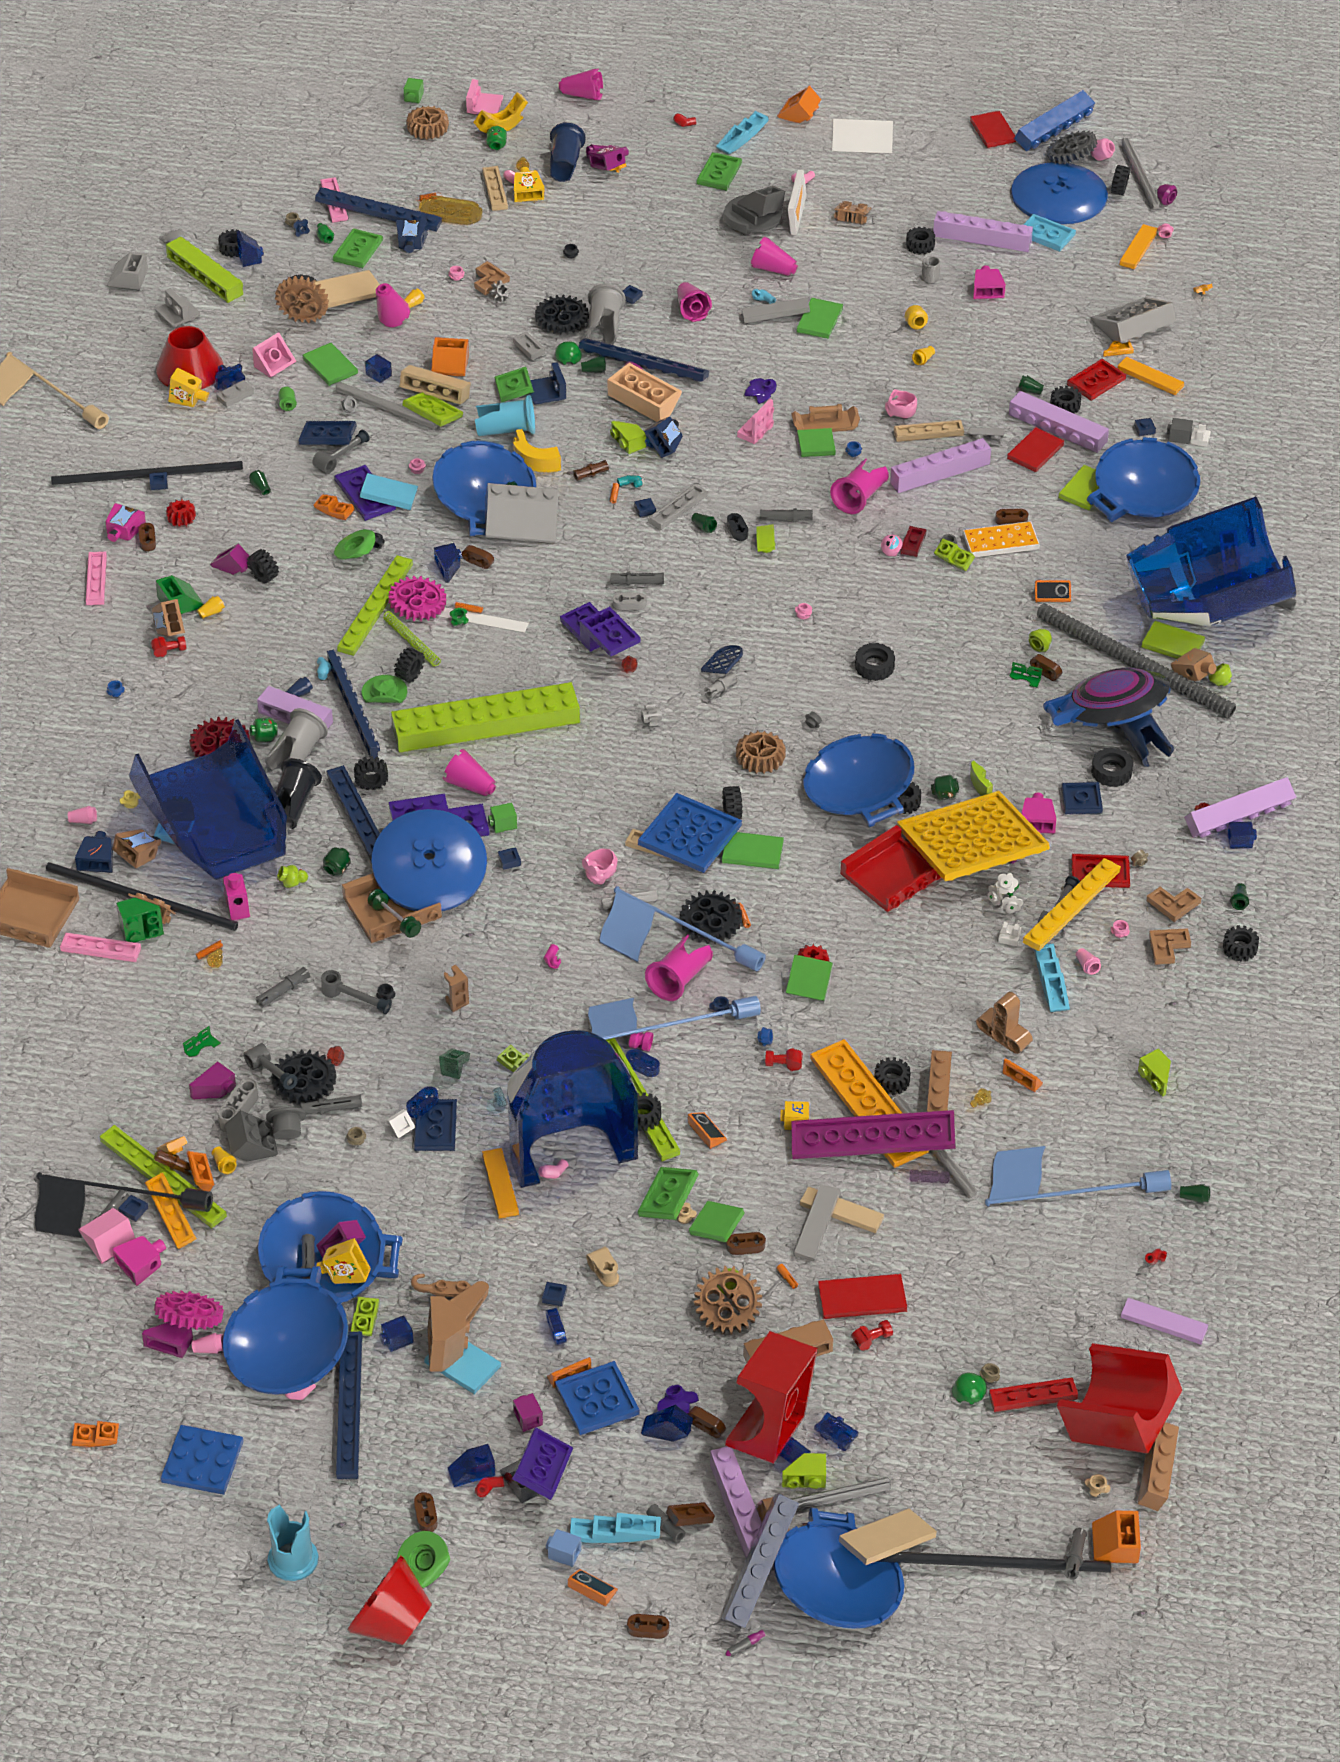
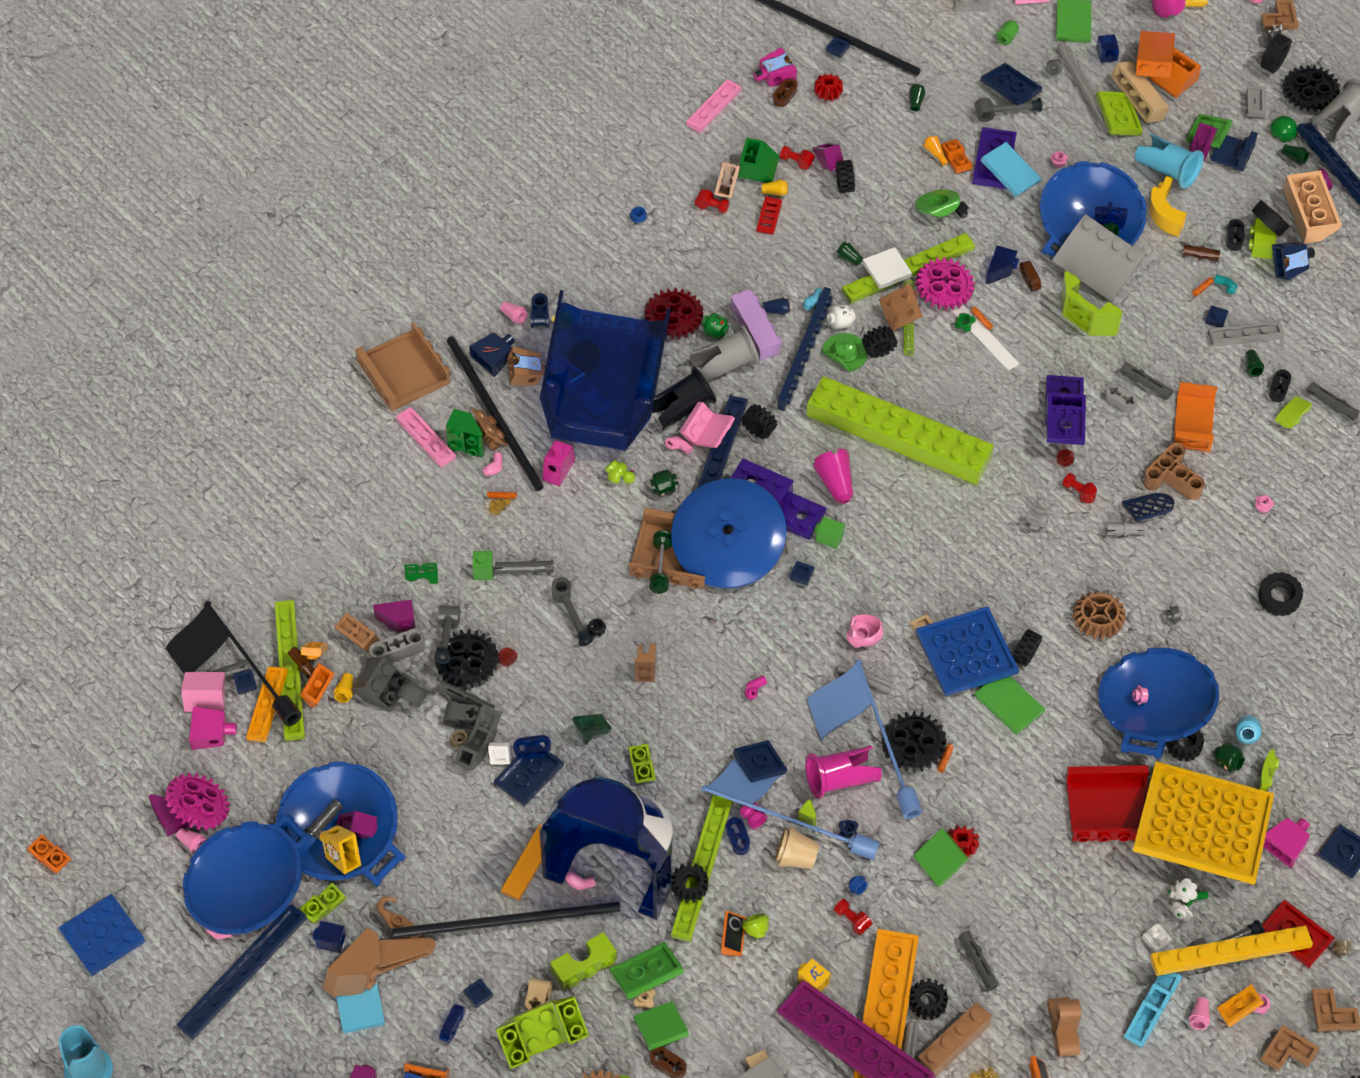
camera: 40 degrees right, 10 degrees up
none -> medium nougat hinge [334,613,380,653]
none -> black piece [392,902,620,939]
none -> dark grey piece [443,702,480,730]
none -> dark grey arch [454,705,502,771]
none -> bright green brick [473,551,494,580]
none -> bright pink arm [483,452,502,476]
none -> lime slope [495,996,589,1069]
none -> dark blue piece [530,293,549,328]
none -> lime arch [550,932,617,991]
none -> bright pink arm [665,437,693,454]
none -> bright pink bracket [679,402,735,448]
none -> dark blue tile [733,740,787,783]
none -> lime cone [742,913,769,939]
none -> red slope [756,196,782,235]
none -> tan piece [775,827,819,869]
none -> red leg [780,145,815,170]
none -> lime slope [798,800,817,826]
none -> white head [827,304,855,329]
none -> dark green cone [836,241,864,266]
none -> white tile [863,247,912,289]
none -> medium nougat hinge [879,284,923,331]
none -> light orange cone [923,136,948,166]
none -> dark grey pin [958,931,999,991]
none -> lime slope [1060,271,1123,336]
none -> red leg [1062,472,1097,503]
none -> clear blue hips [1093,202,1128,229]
none -> bright pink plate [1132,686,1148,705]
none -> orange panel [1136,31,1175,78]
none -> medium nougat beam [1143,443,1205,500]
none -> orange panel [1173,382,1217,452]
none -> magenta plate [1189,122,1218,162]
none -> light orange plate [1217,984,1264,1027]
none -> black beam [1227,219,1244,251]
none -> medium azure head [1235,715,1262,744]
none -> black tyre [1251,200,1290,237]
none -> black tyre [1260,33,1292,73]

